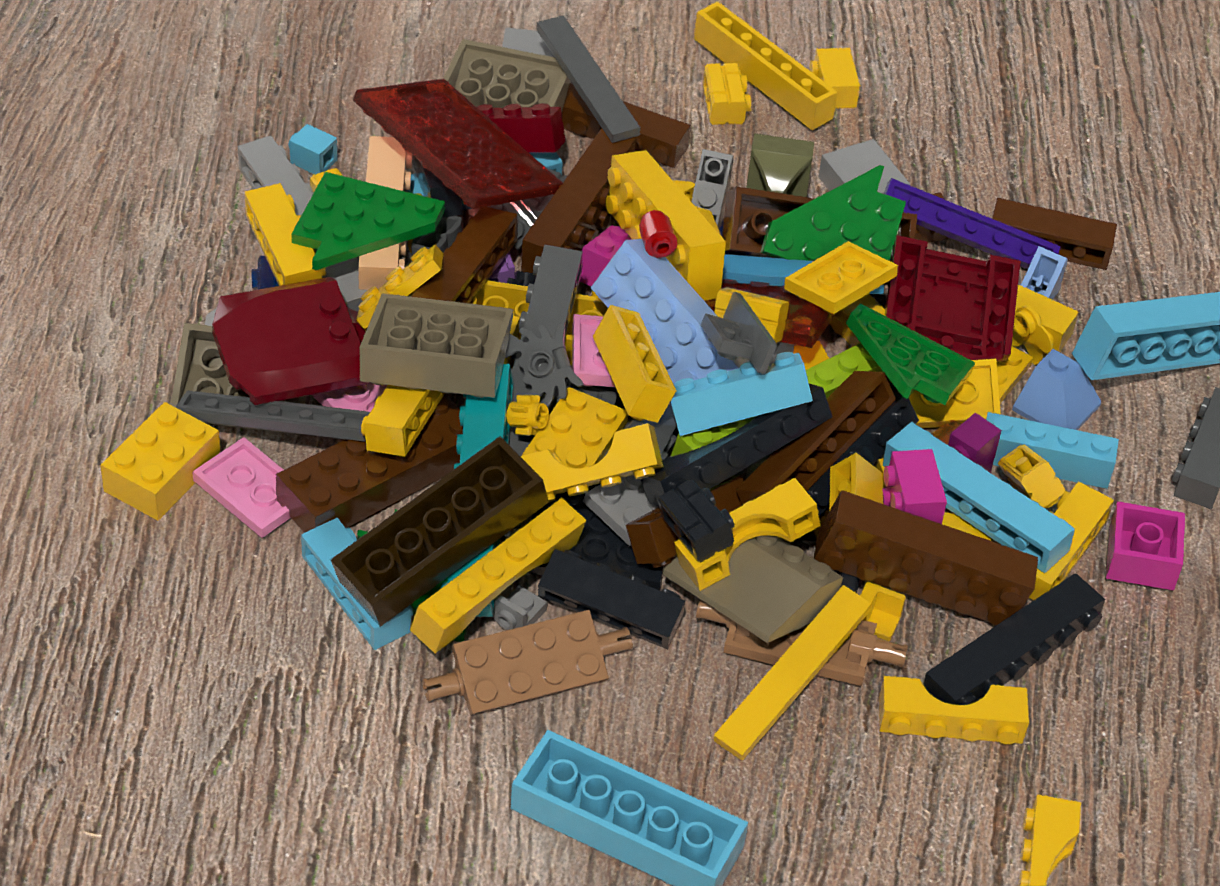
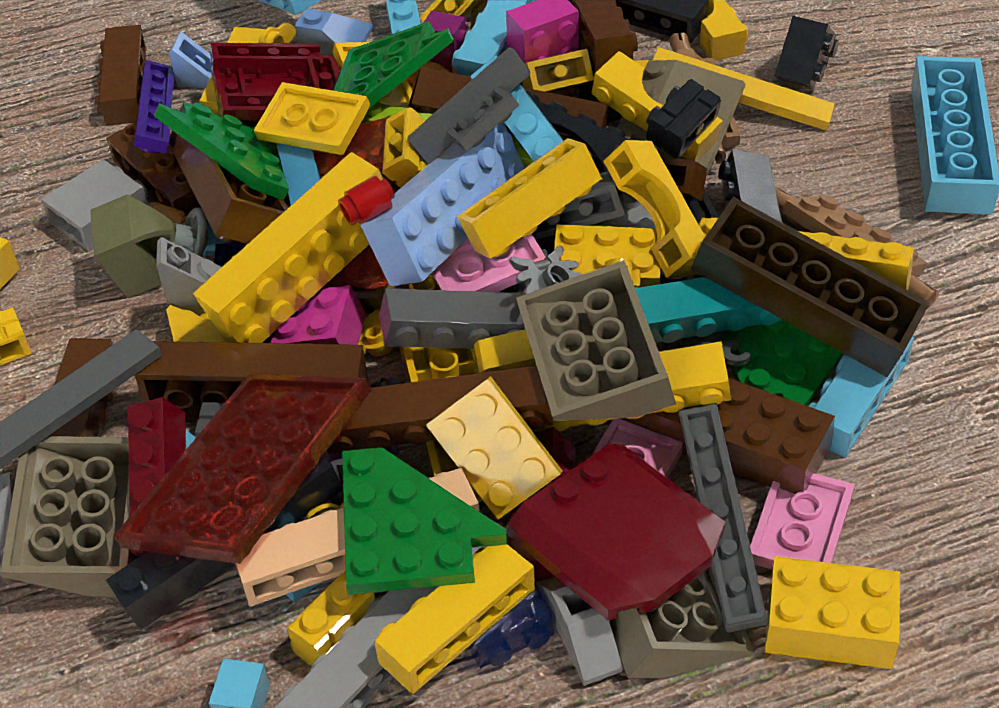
camera: 105 degrees left, 0 degrees up
none -> black brick [774,16,839,89]

